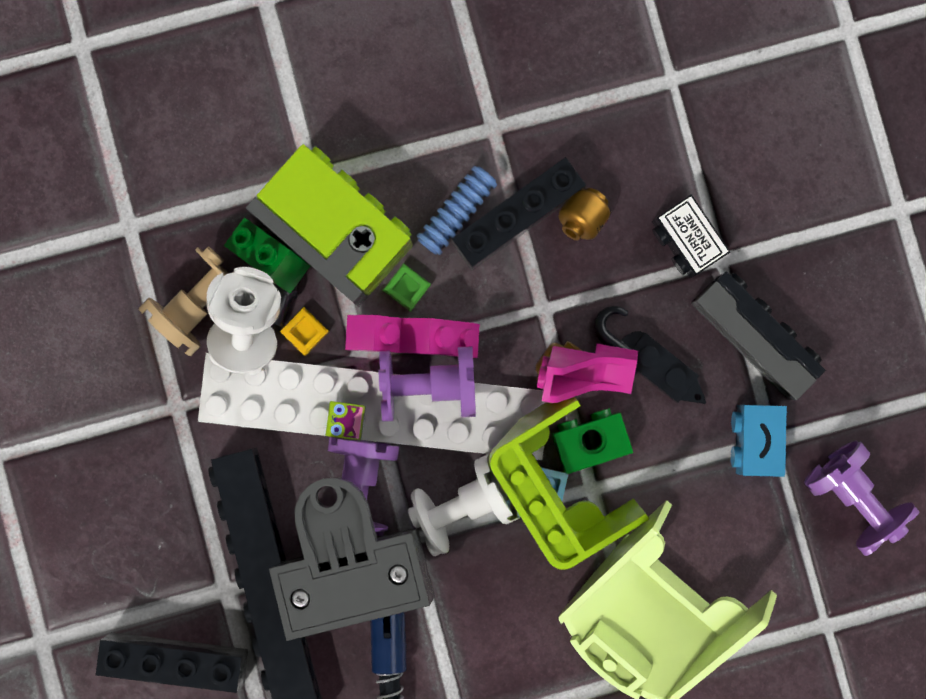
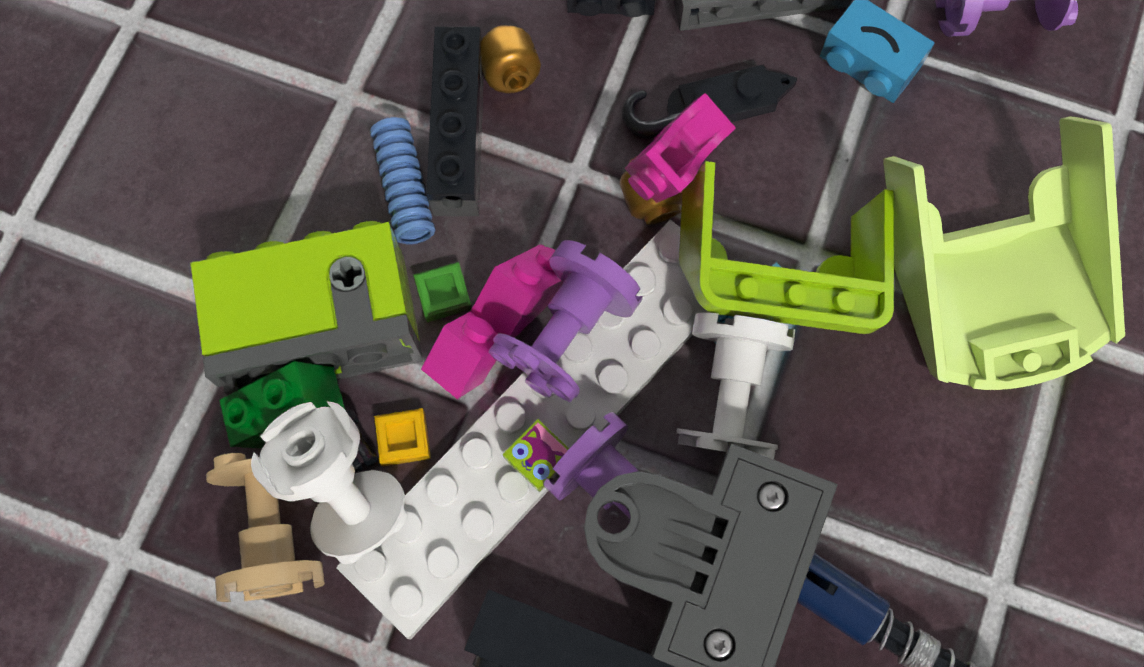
camera: 50 degrees left, 15 degrees down
green brick [551,408,634,474] -> none

